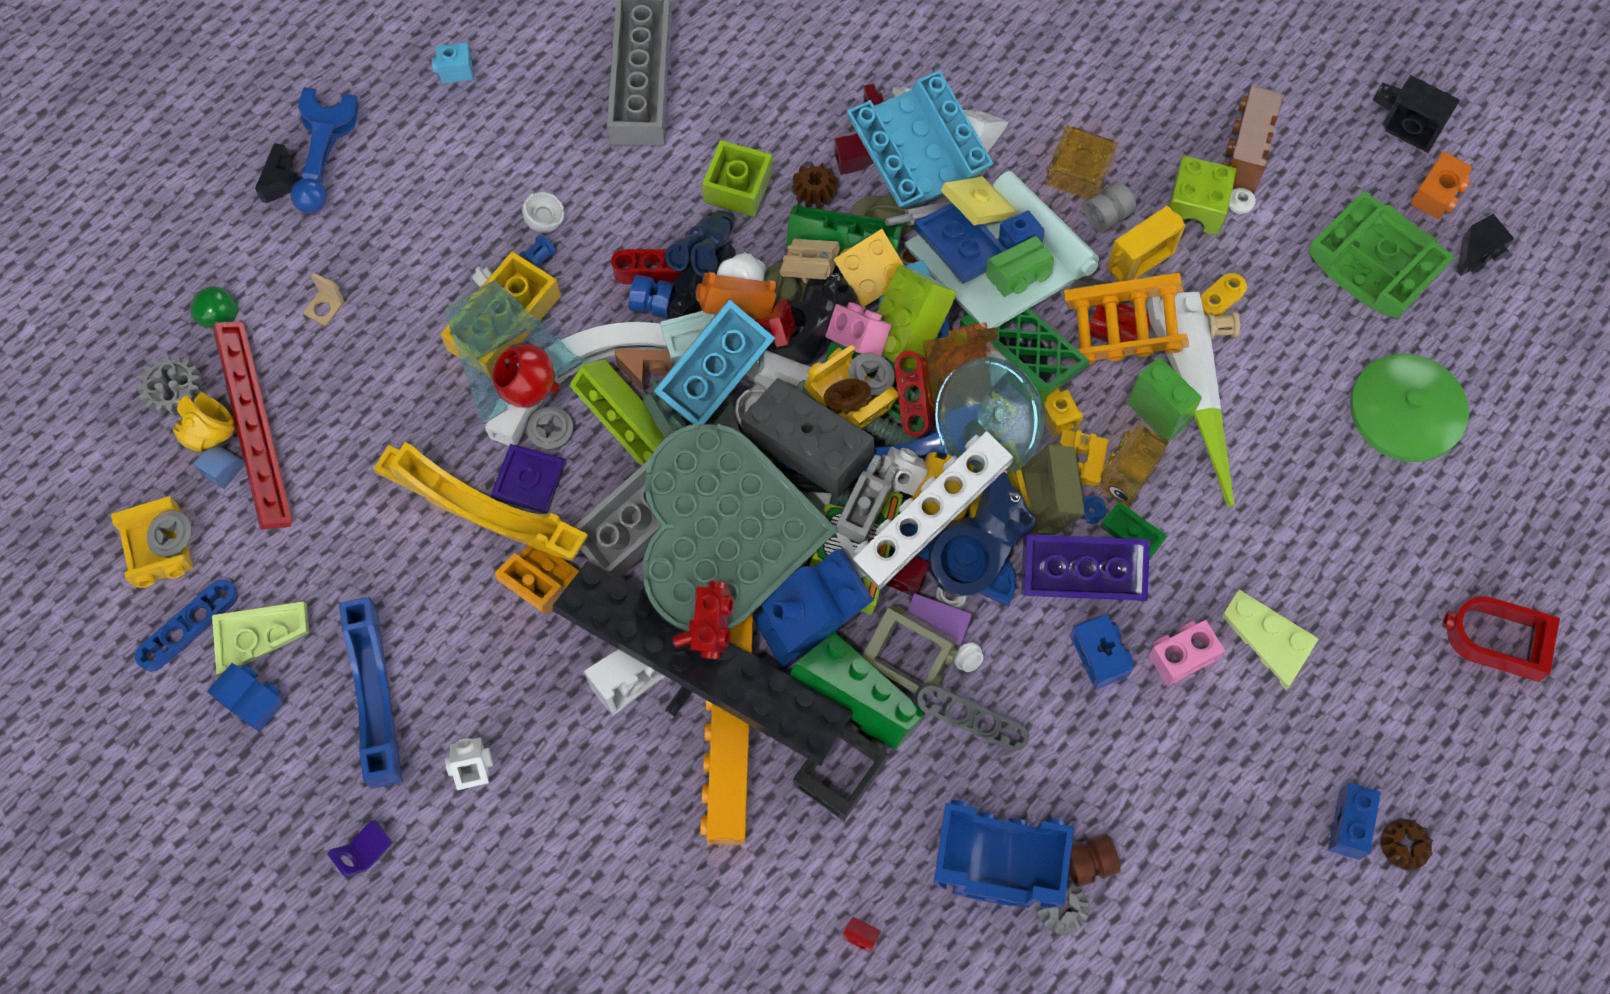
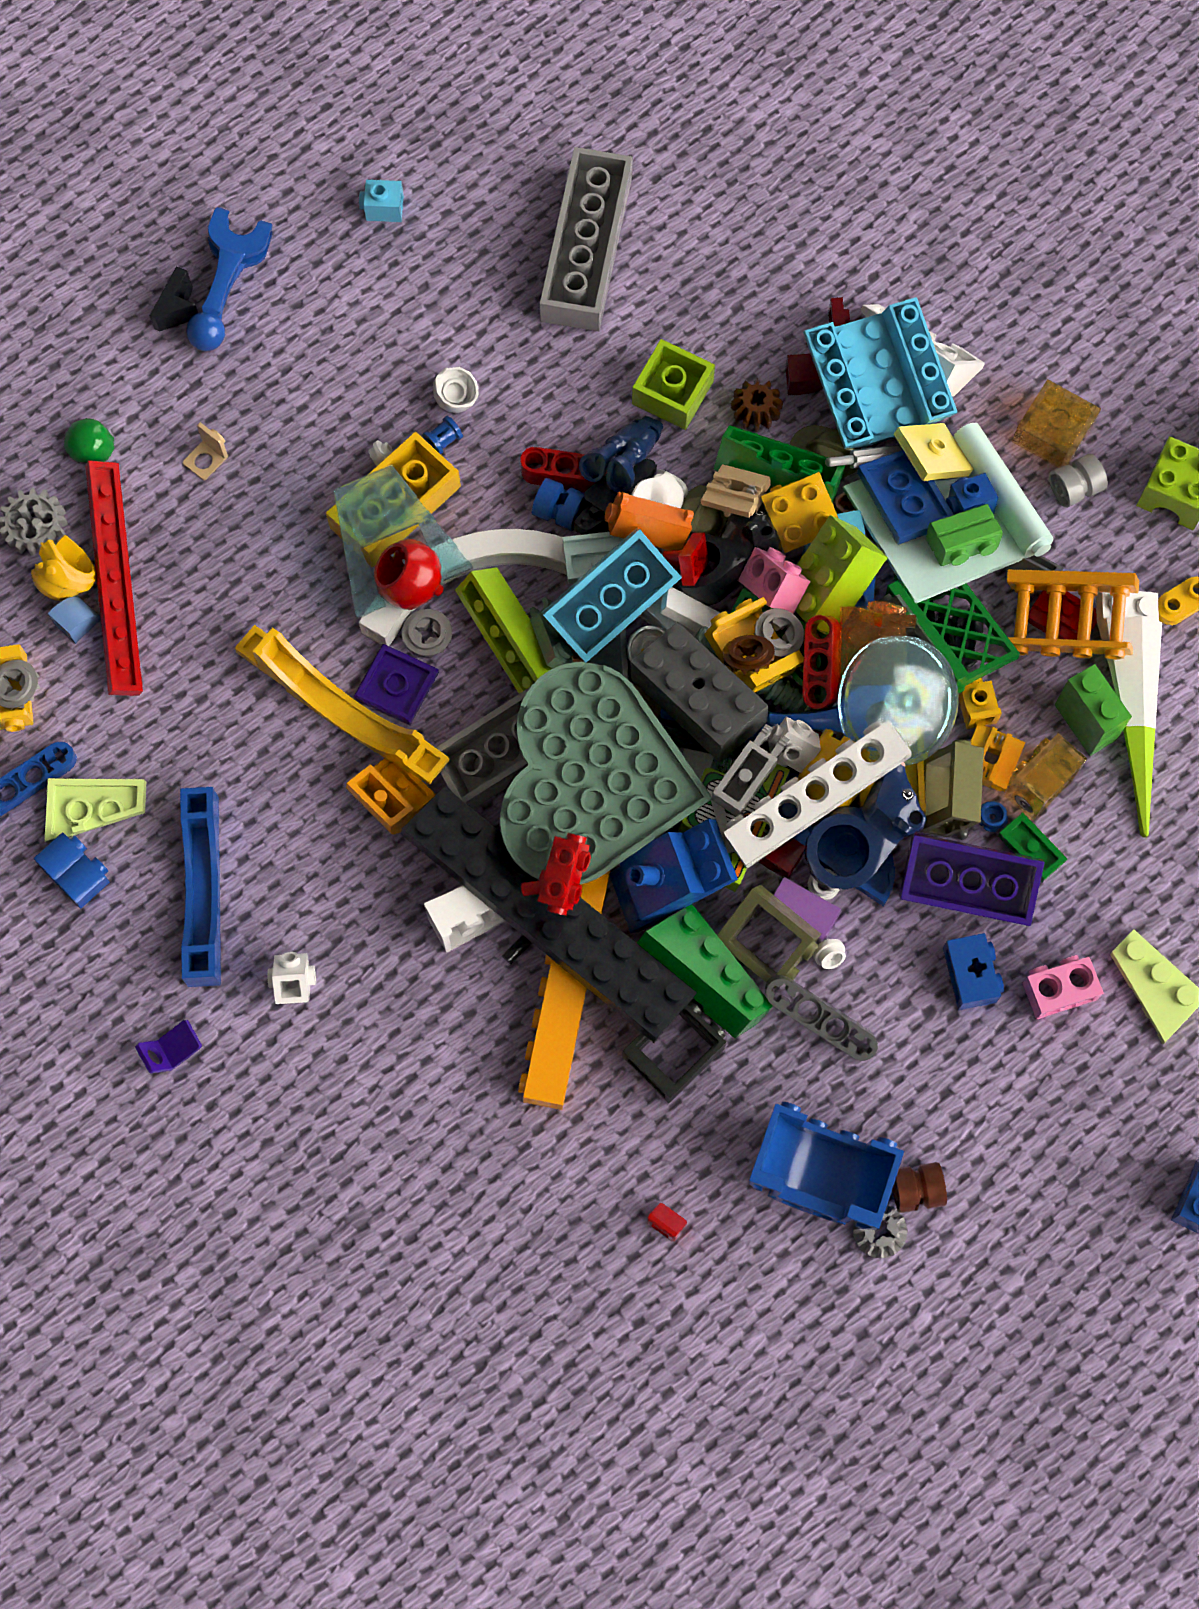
camera: 10 degrees right, 5 degrees up
nougat slope [615,349,675,391] -> none
yellow window [1106,205,1186,282] -> none
tan bush [1207,312,1240,339] -> none

